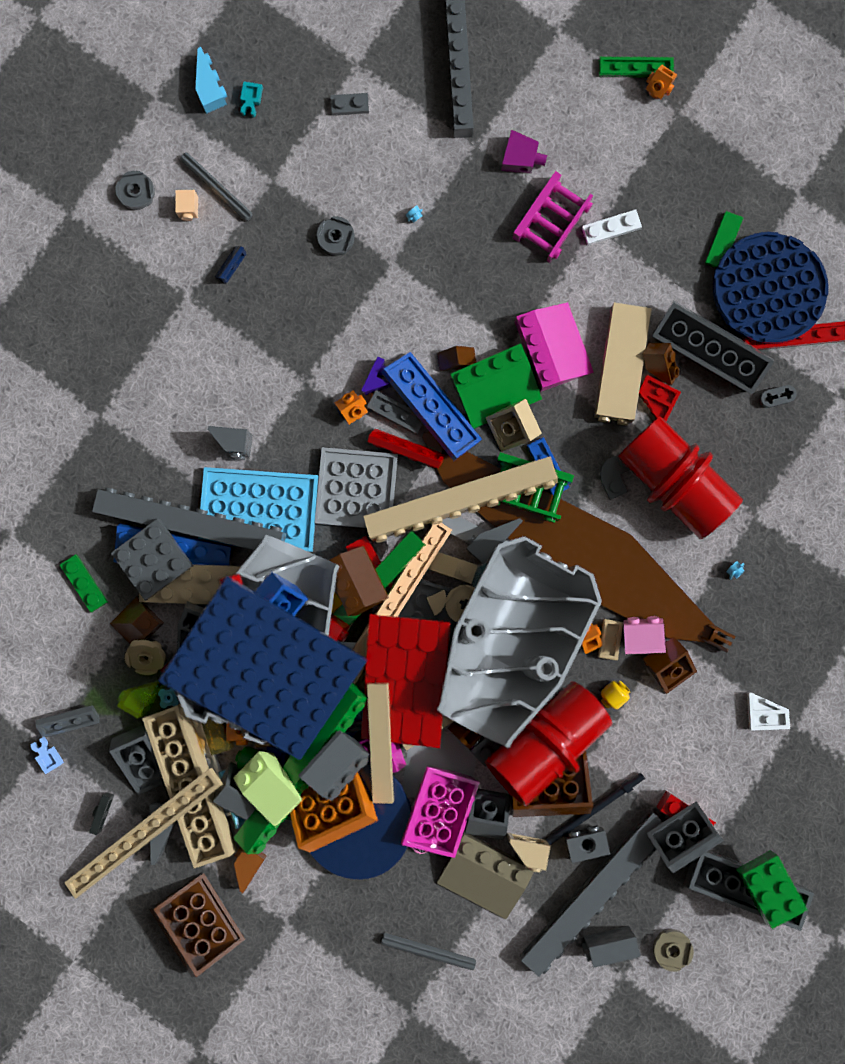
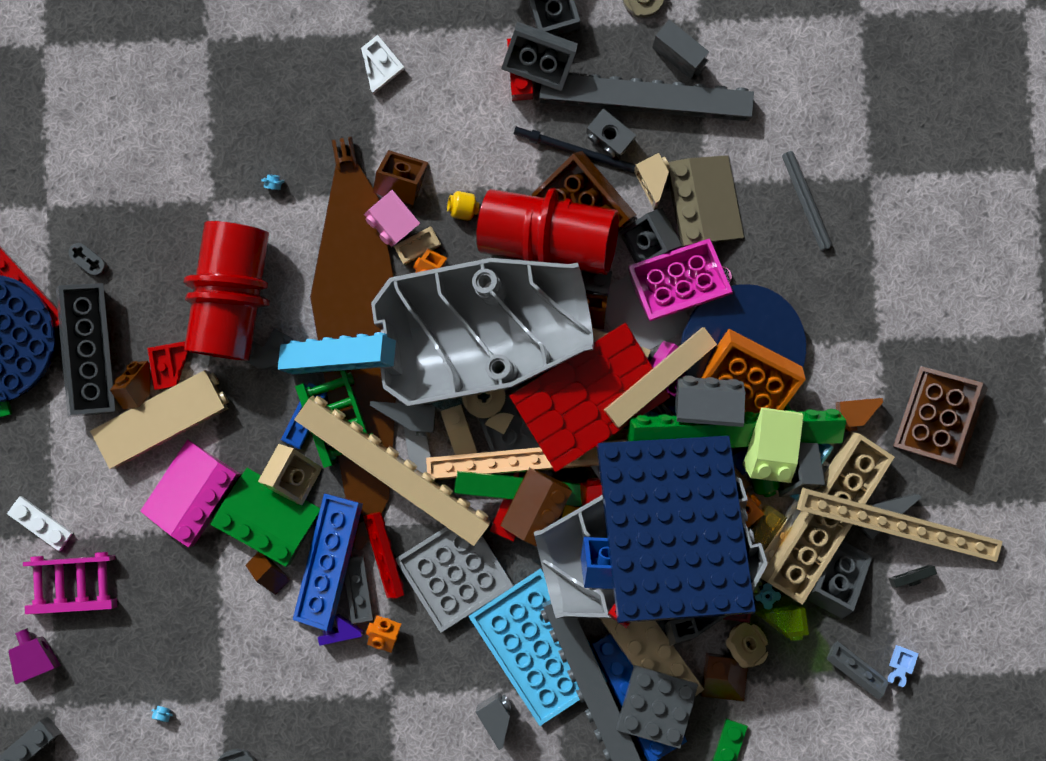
camera: 125 degrees left, 0 degrees up
none -> medium azure brick [278,332,396,374]

